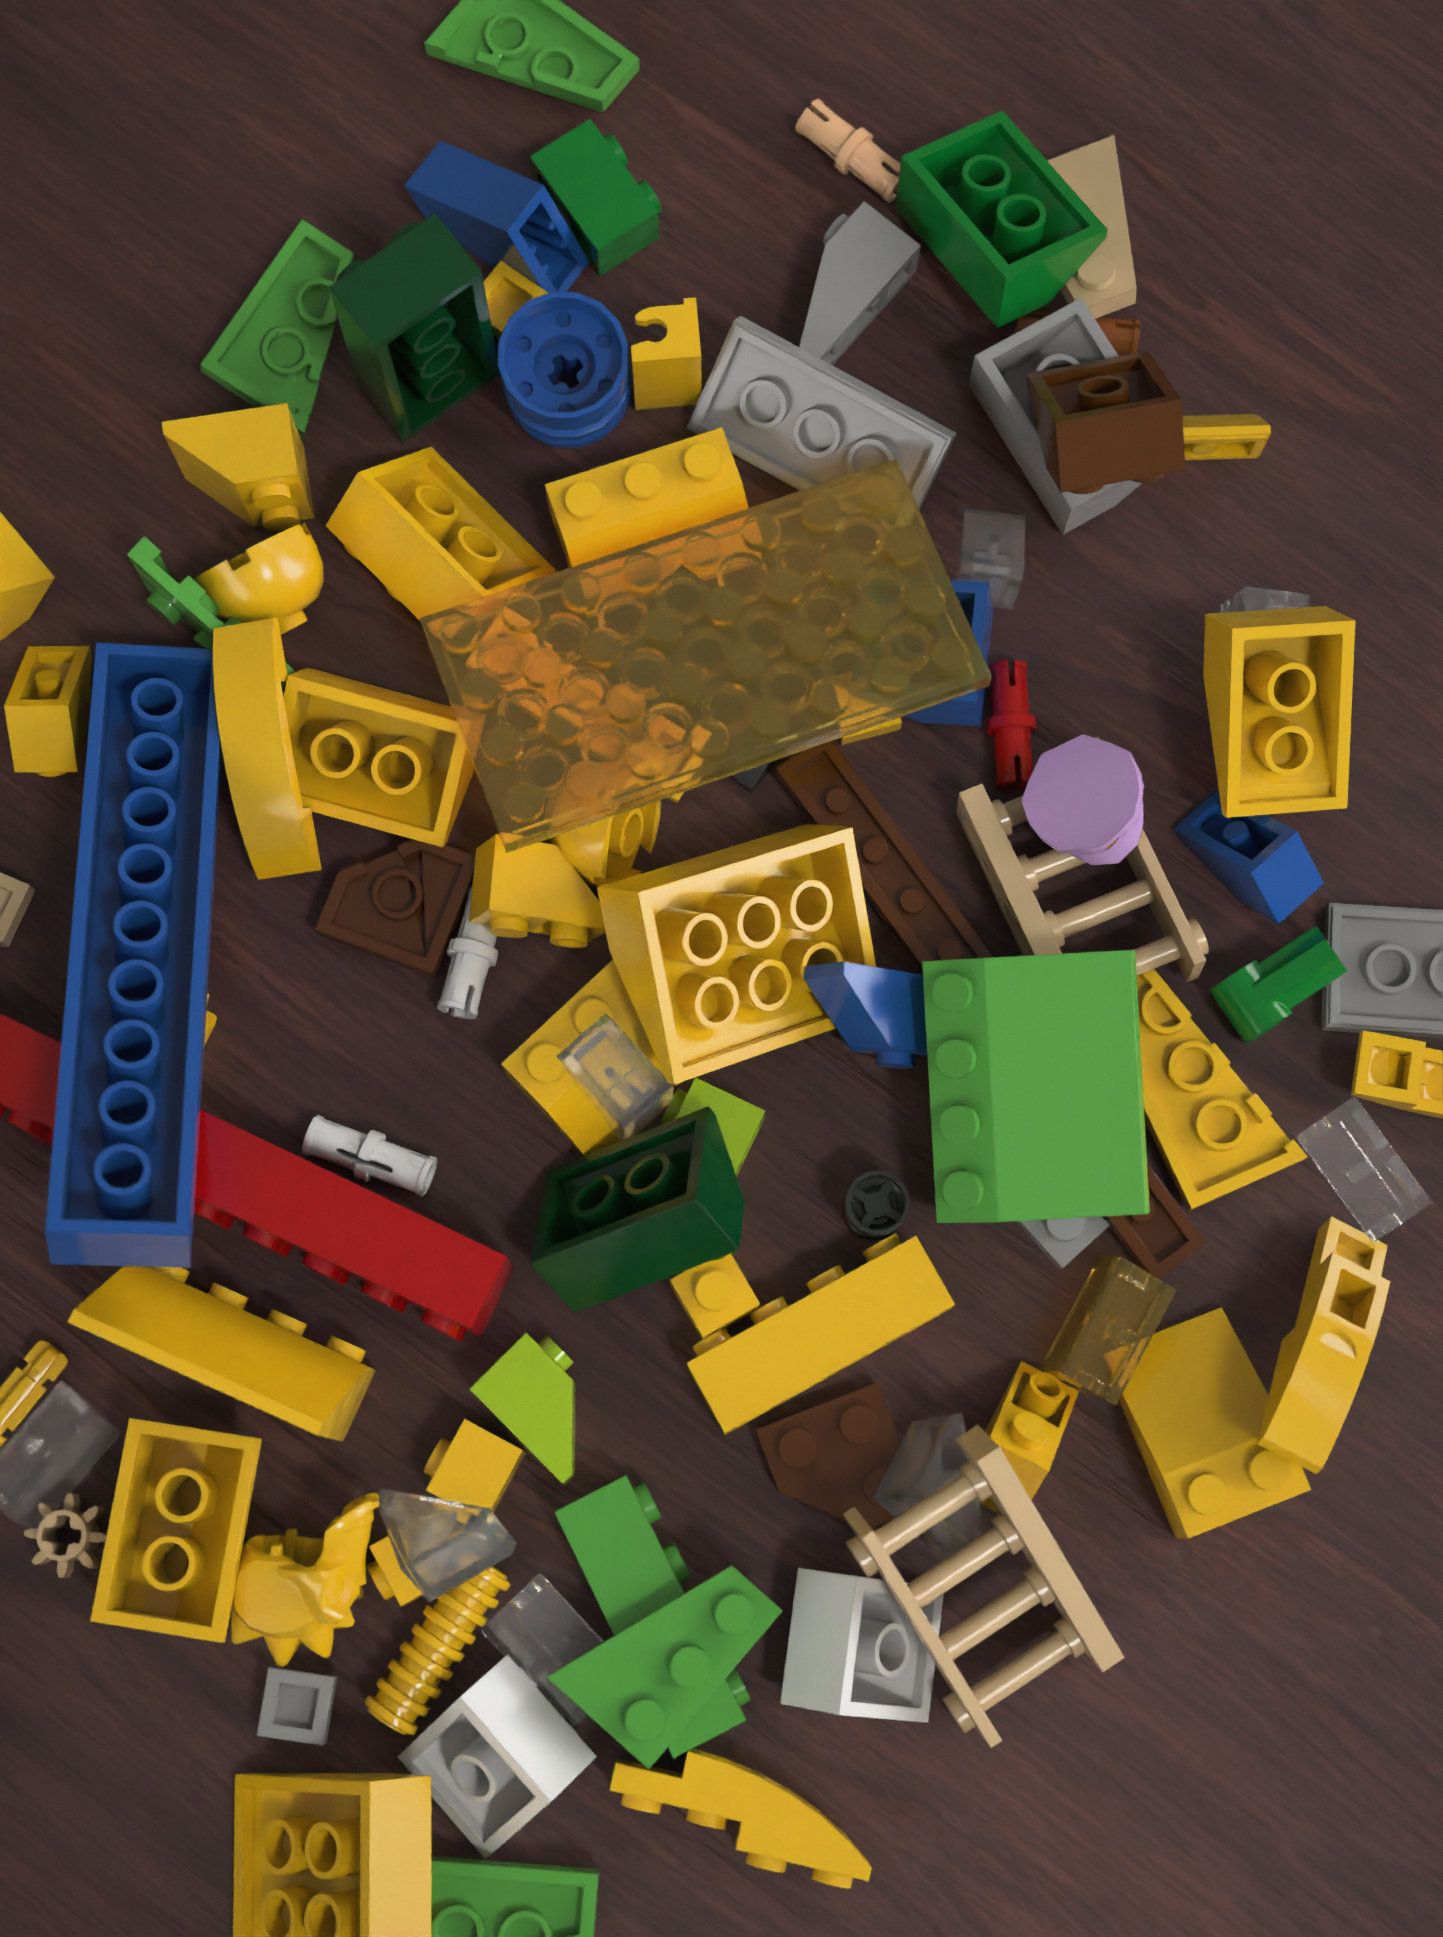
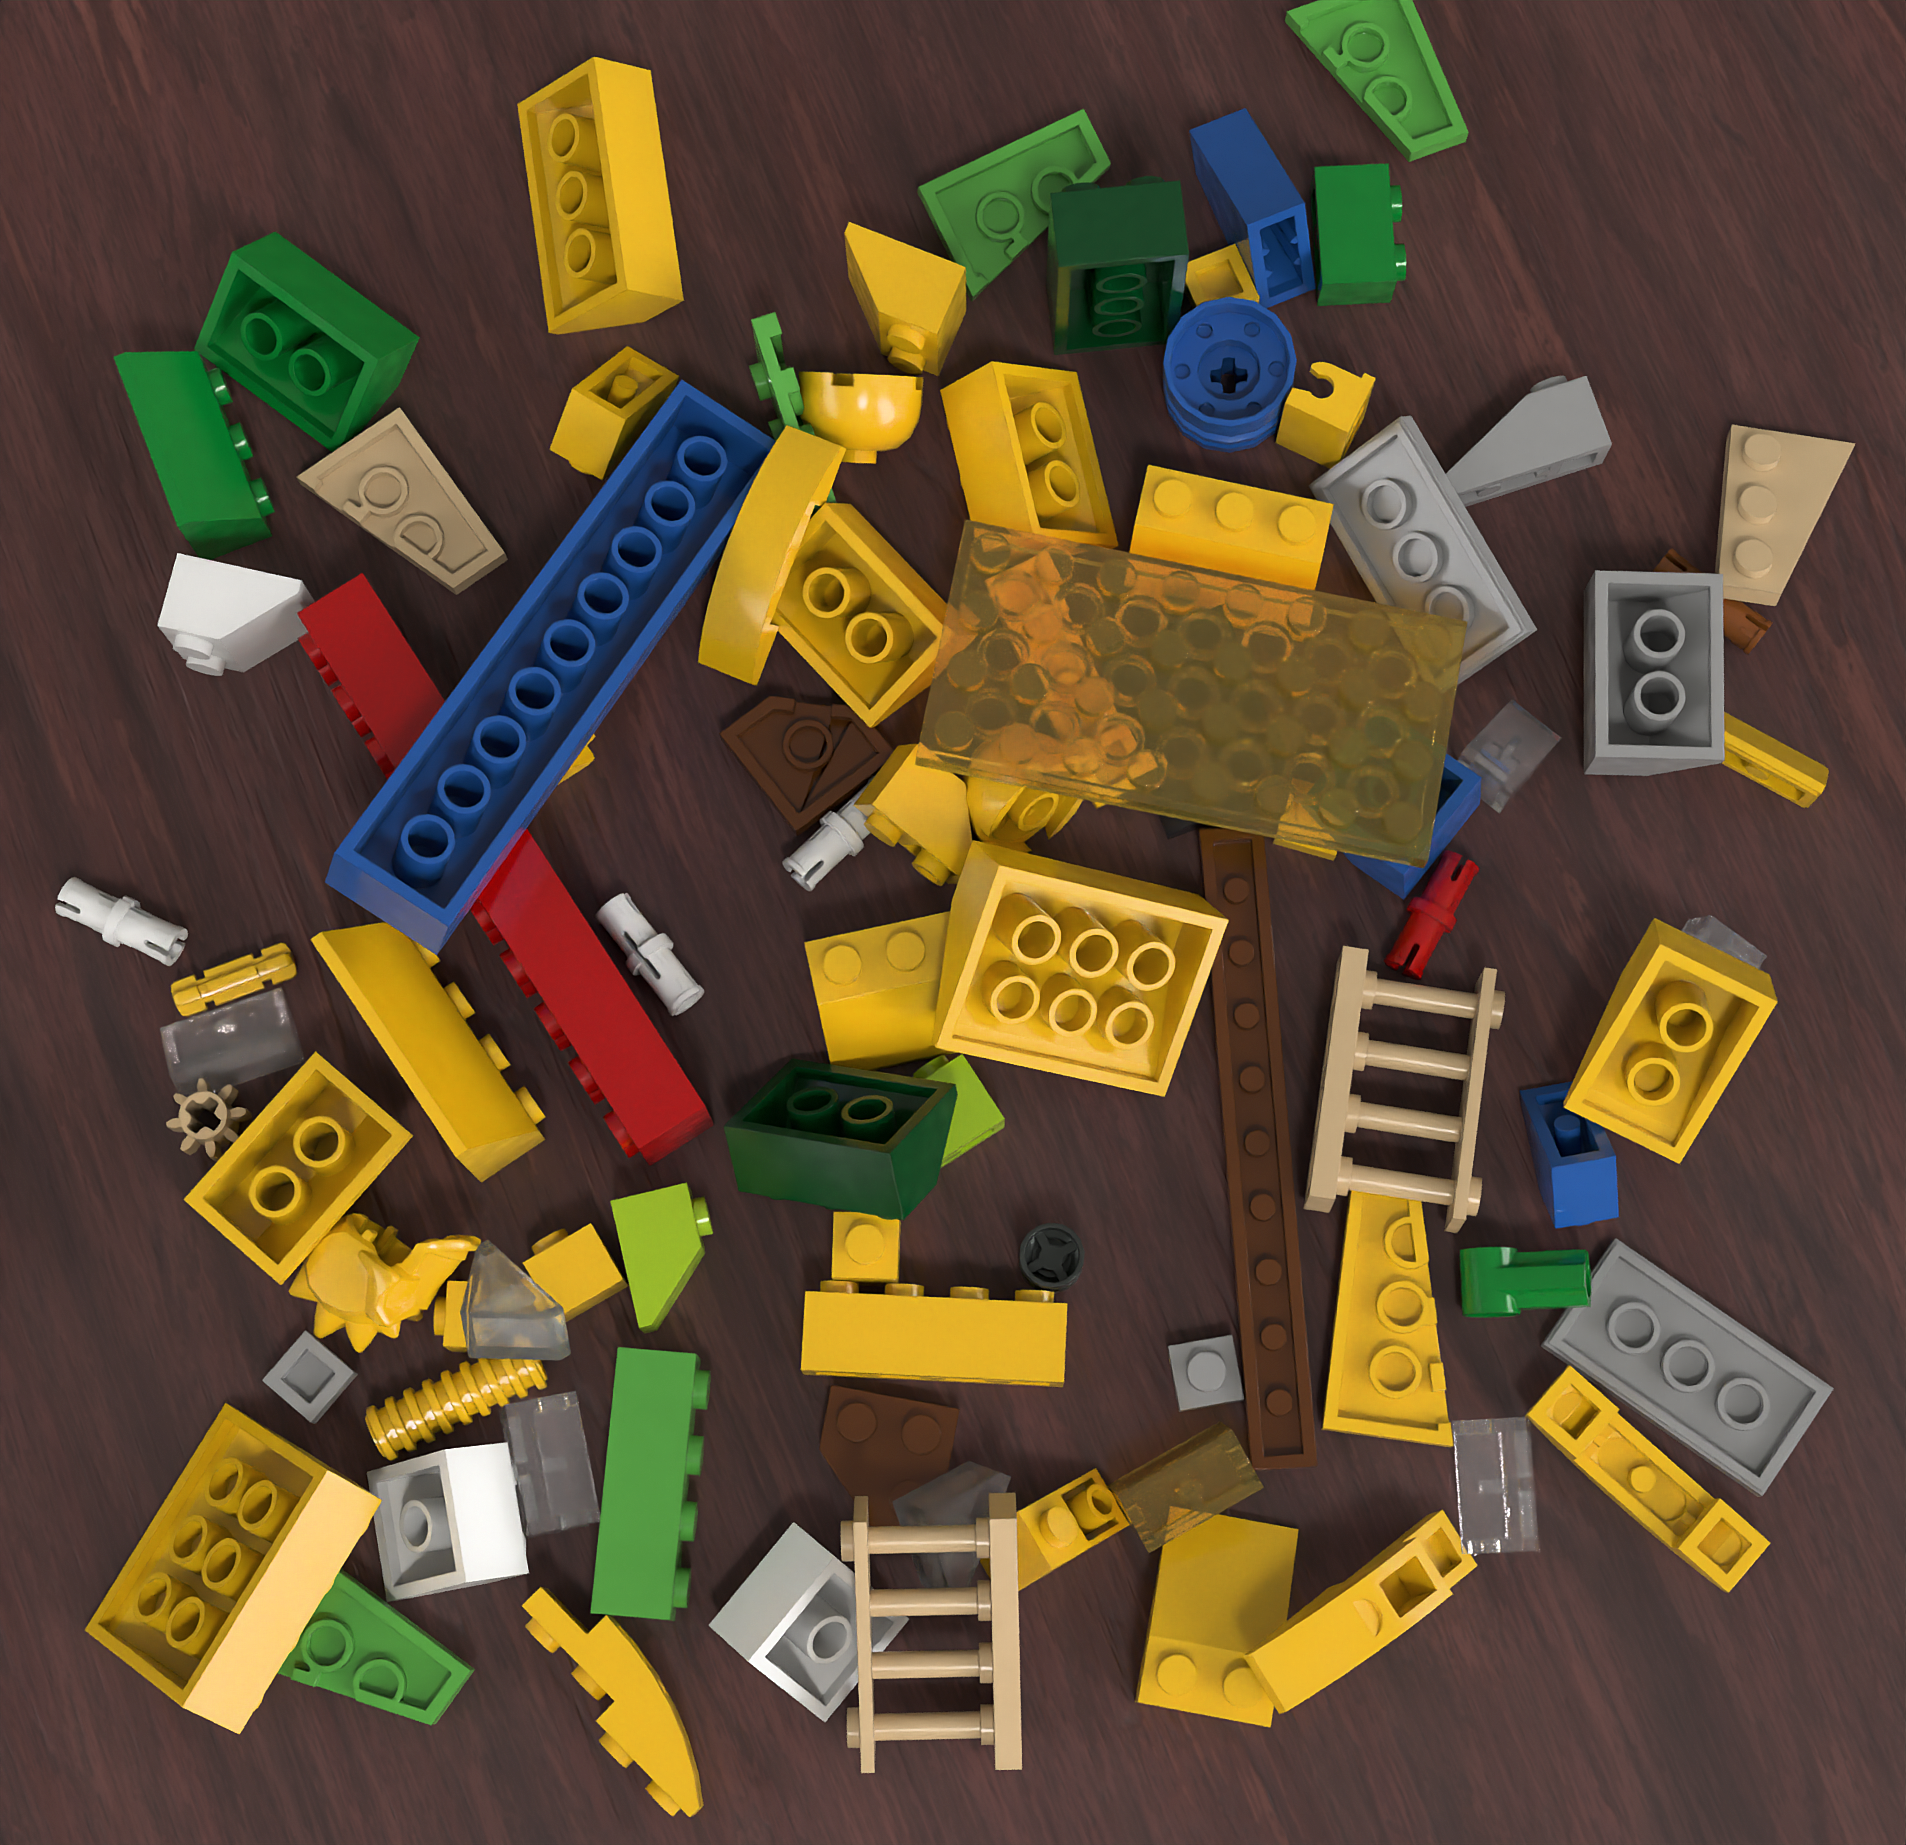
camera: 35 degrees right, 0 degrees up
bright green wing [547,1565,783,1769] -> none
clear slope [556,1013,674,1141] -> none
light nougat pin [795,99,901,203] -> none
blue slope [804,961,928,1069] -> none
green slope [896,110,1108,328] -> none
bright green slope [922,950,1150,1223] -> none
lavender hat [1021,734,1145,865] -> none
reddish brown slope [1026,351,1185,494] -> none

